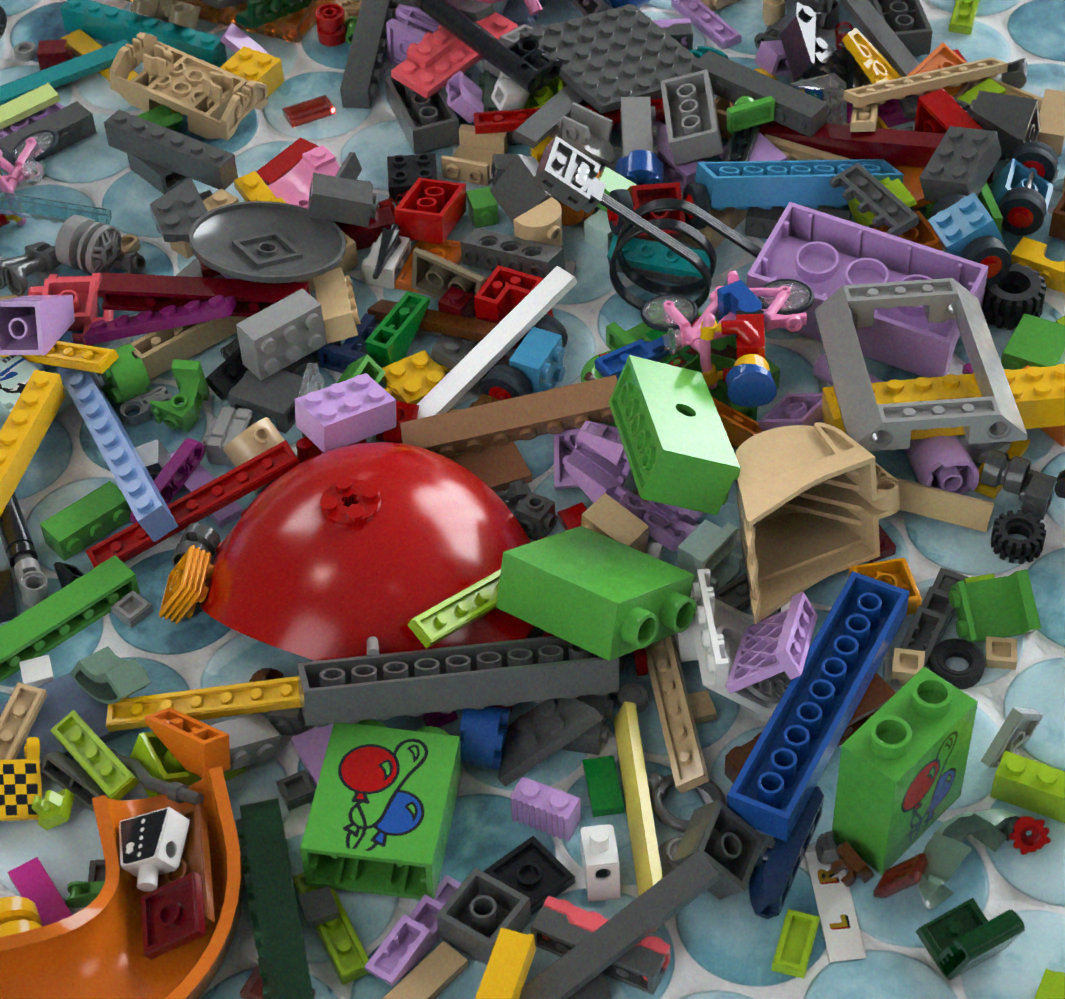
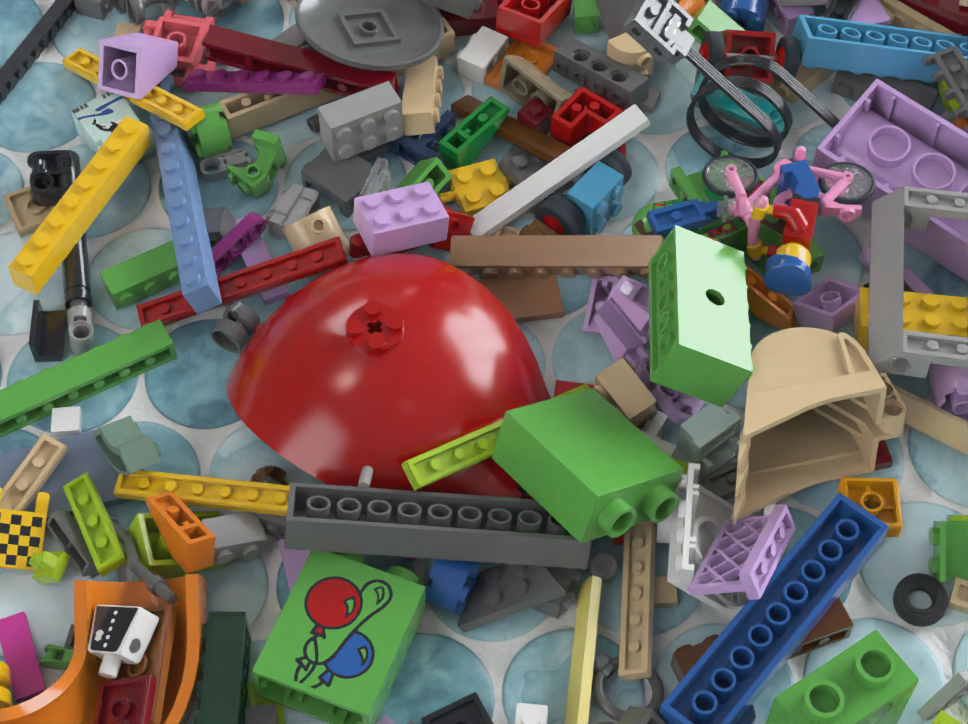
camera: 10 degrees right, 10 degrees up
black slope [54,562,84,588] -> none
light grey tile [111,590,153,628] -> none
dark grey piece [114,252,146,274] -> none
light orange brick [159,545,214,625] -> none
black plate [206,347,248,400] -> none
dark grey tile [276,770,316,811] -> none
black piece [373,224,402,280] -> none
dark grey piece [495,480,531,505] -> none
lavender brick [510,777,581,842] -> none
dark grey brick [514,492,557,541] -> none
red tile [557,502,587,531] -> none
green tile [582,755,624,817] -> none
tan tile [891,647,925,686] -> none
dark grey slope [900,568,969,667] -> none

